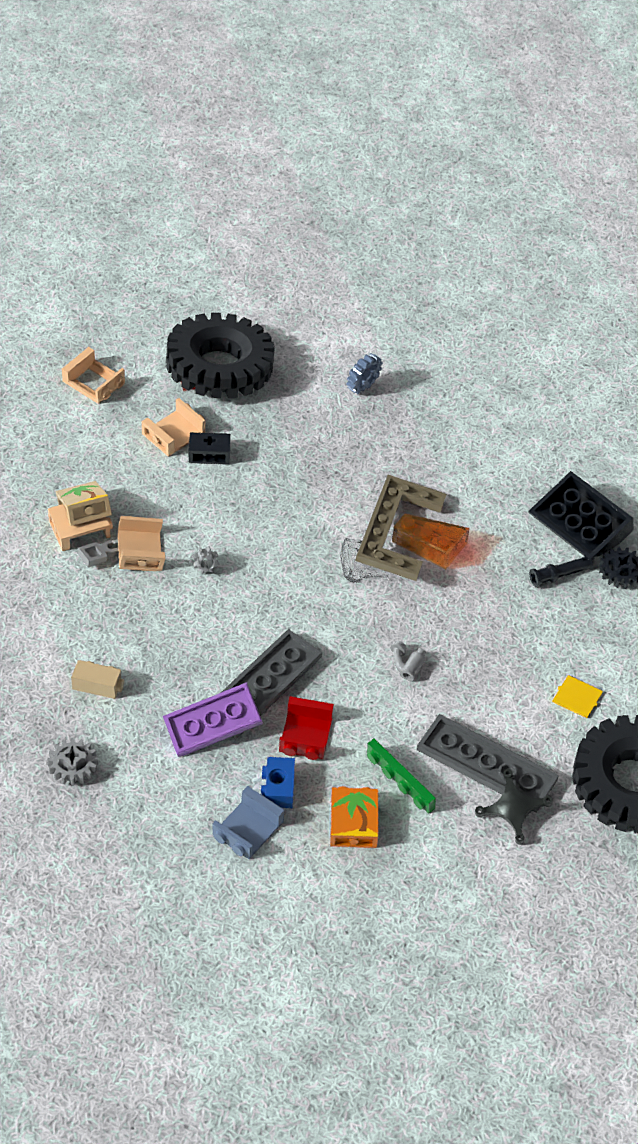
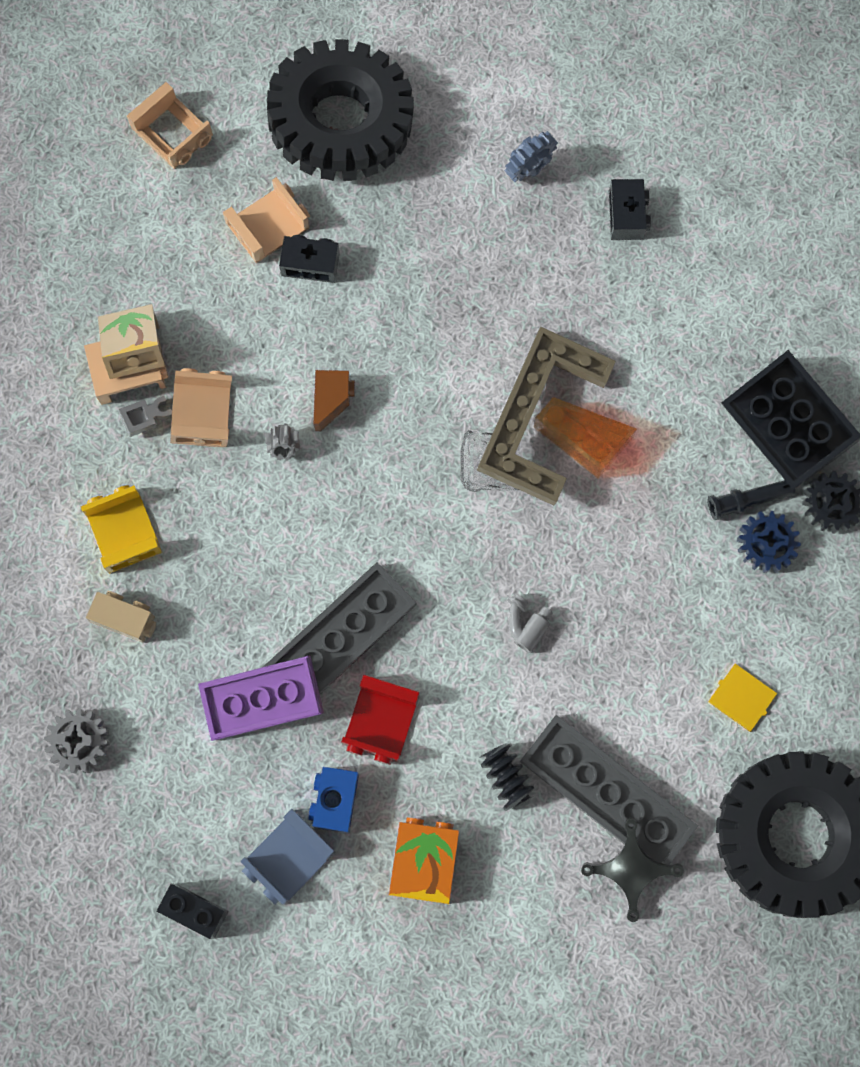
camera: 10 degrees right, 25 degrees up
green plate [367,738,436,814] -> none
none -> yellow panel [80,485,163,574]
none -> black brick [156,883,229,939]
none -> dark orange slope [313,370,355,432]
none -> black piece [479,743,534,811]
none -> black brick [609,179,651,240]
none -> dark blue gear [736,511,801,573]

